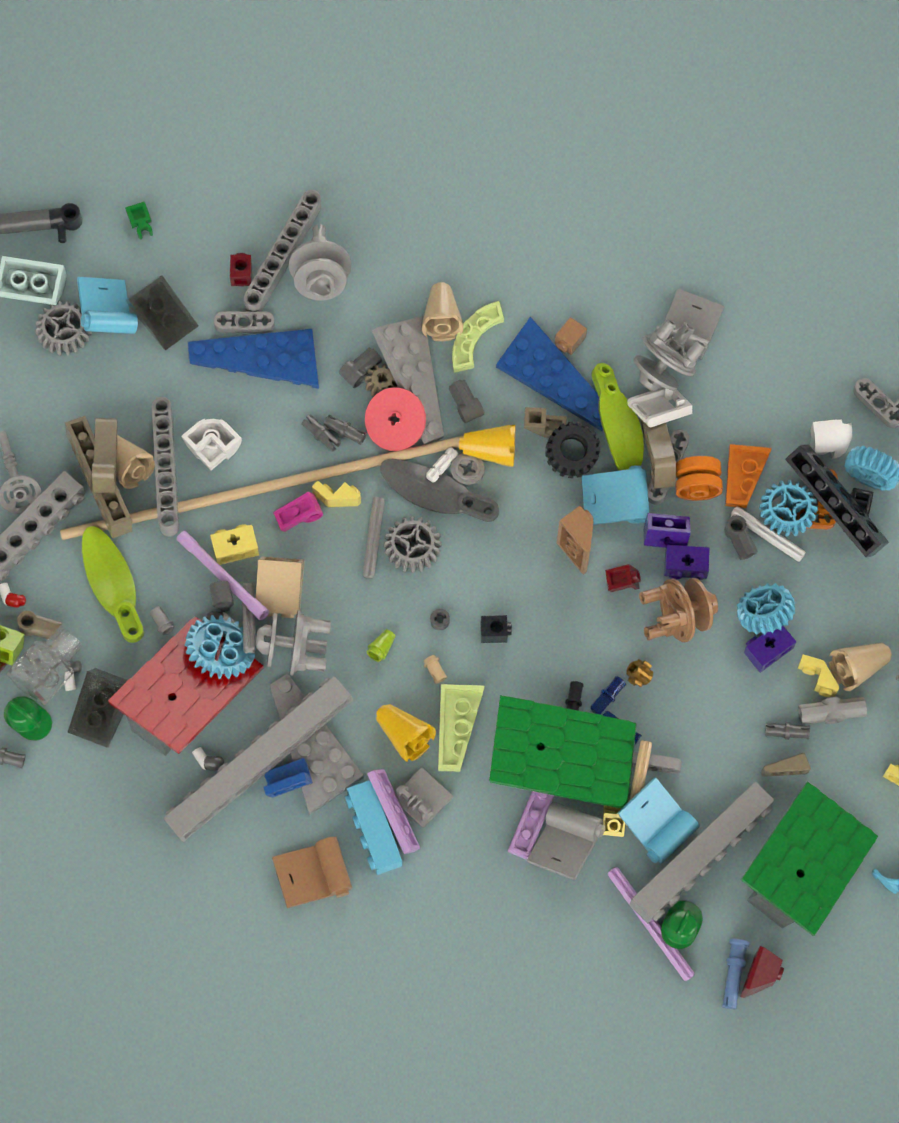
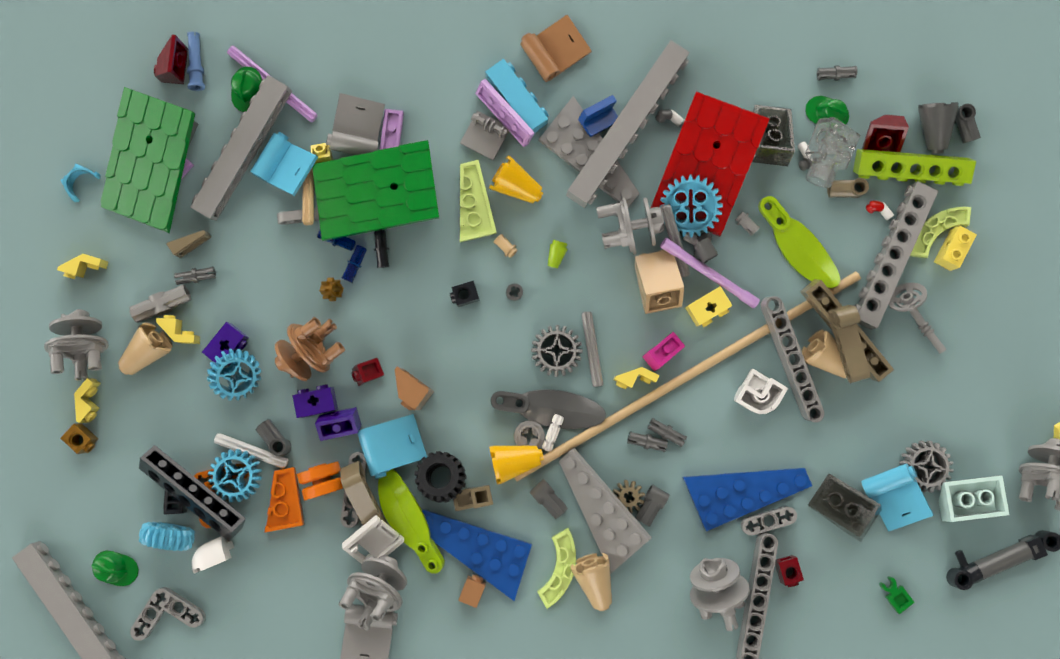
camera: 160 degrees right, 15 degrees up
coral piece [365,387,426,451] -> none

